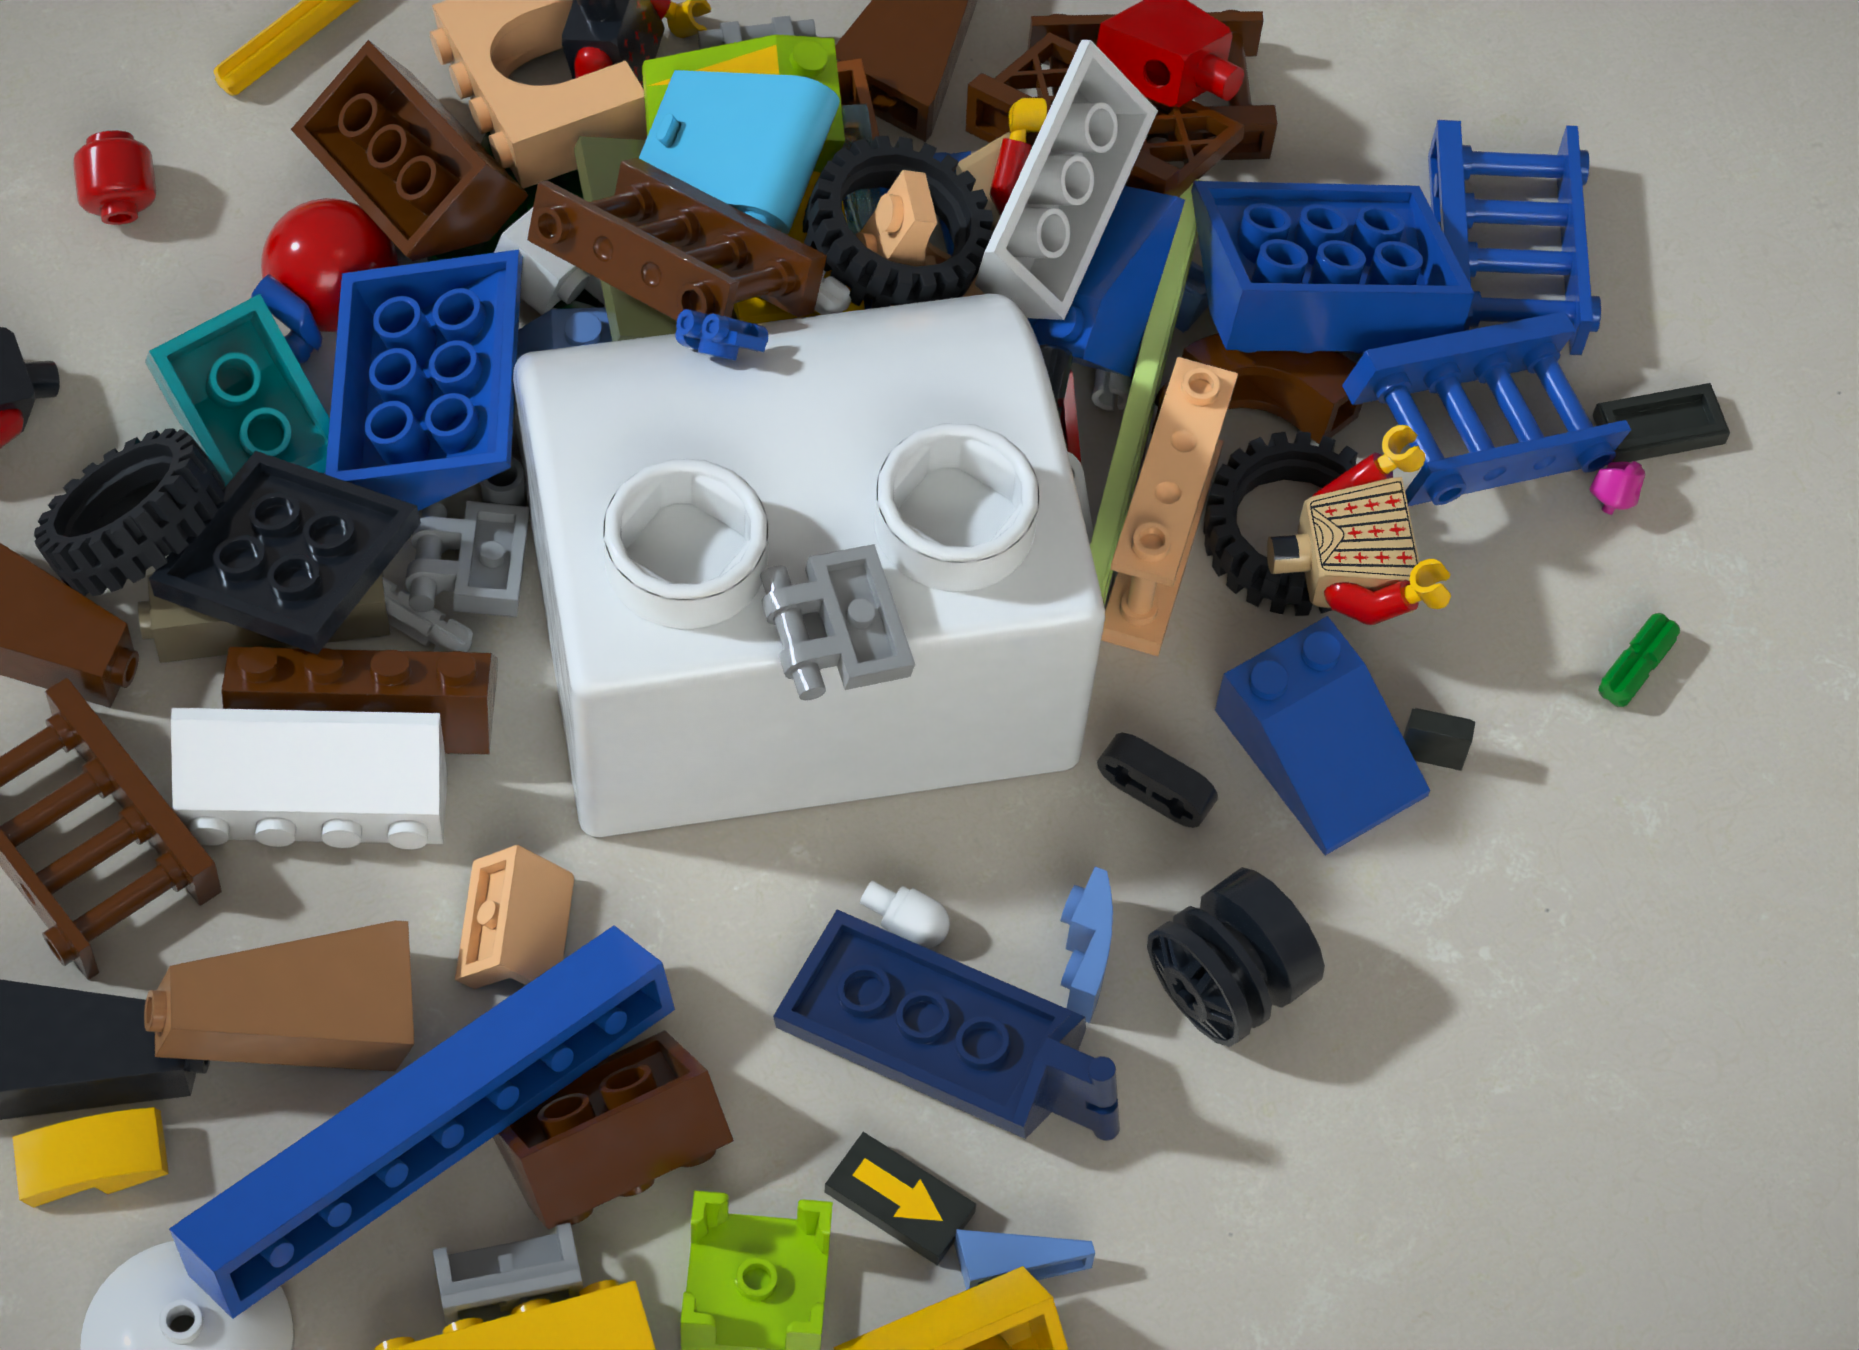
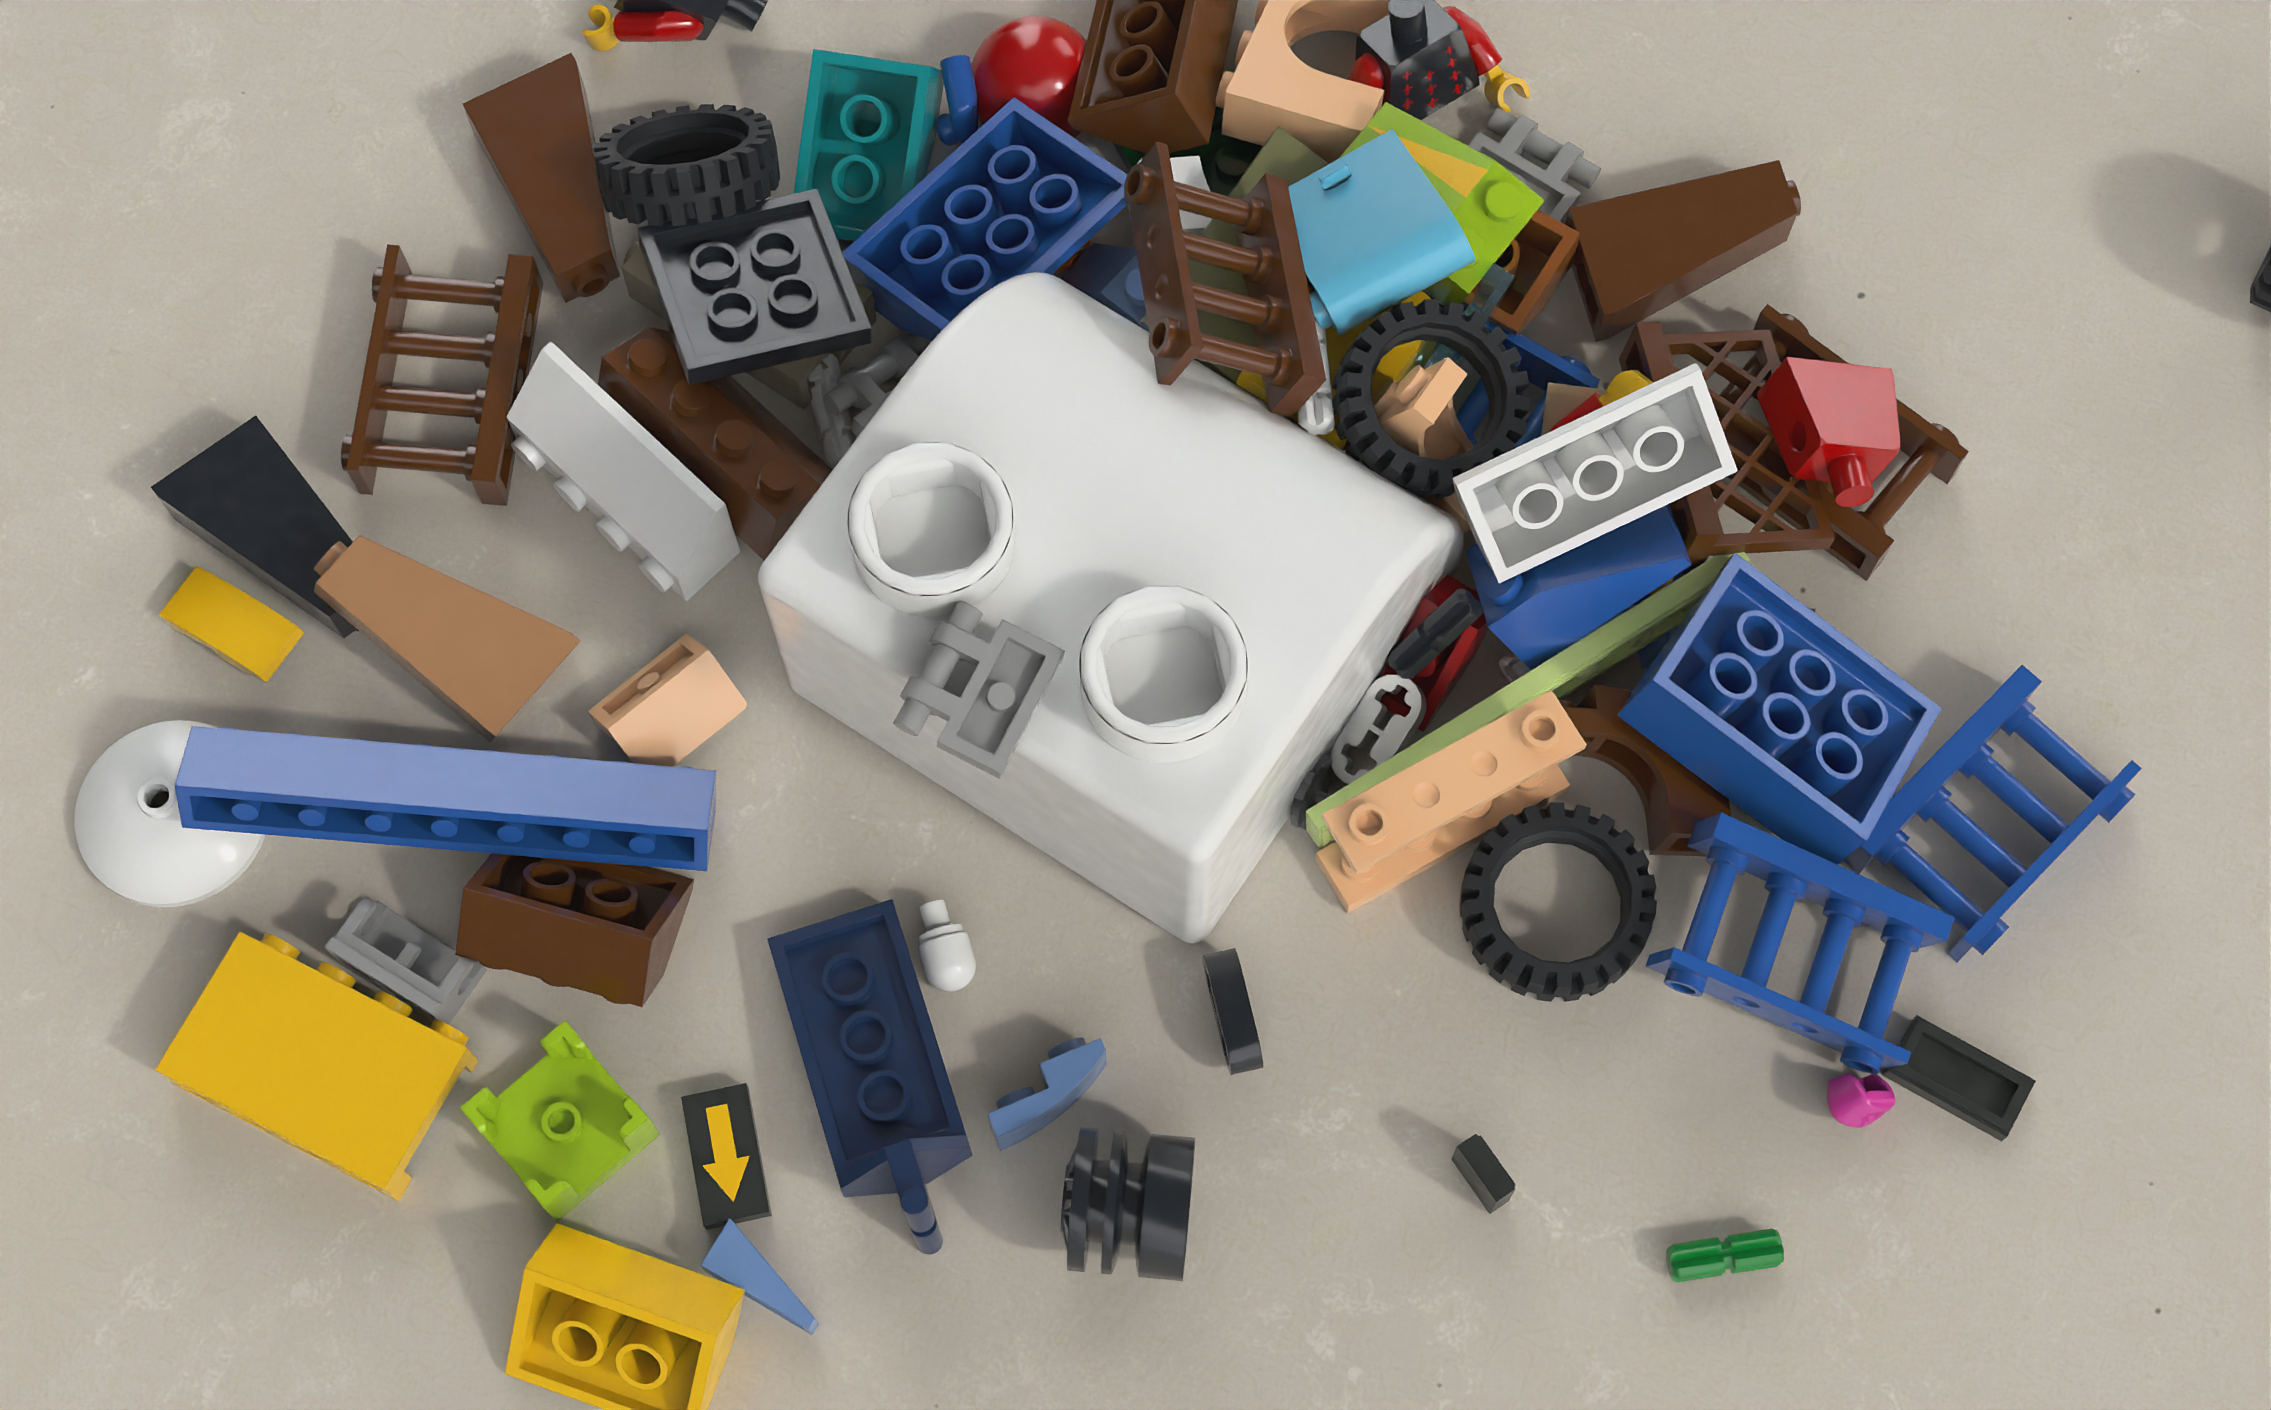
camera: 50 degrees right, 10 degrees up
blue piece [675,309,768,361] -> none
blue slope [1215,616,1430,856] -> none
torso [1267,425,1451,625] -> none

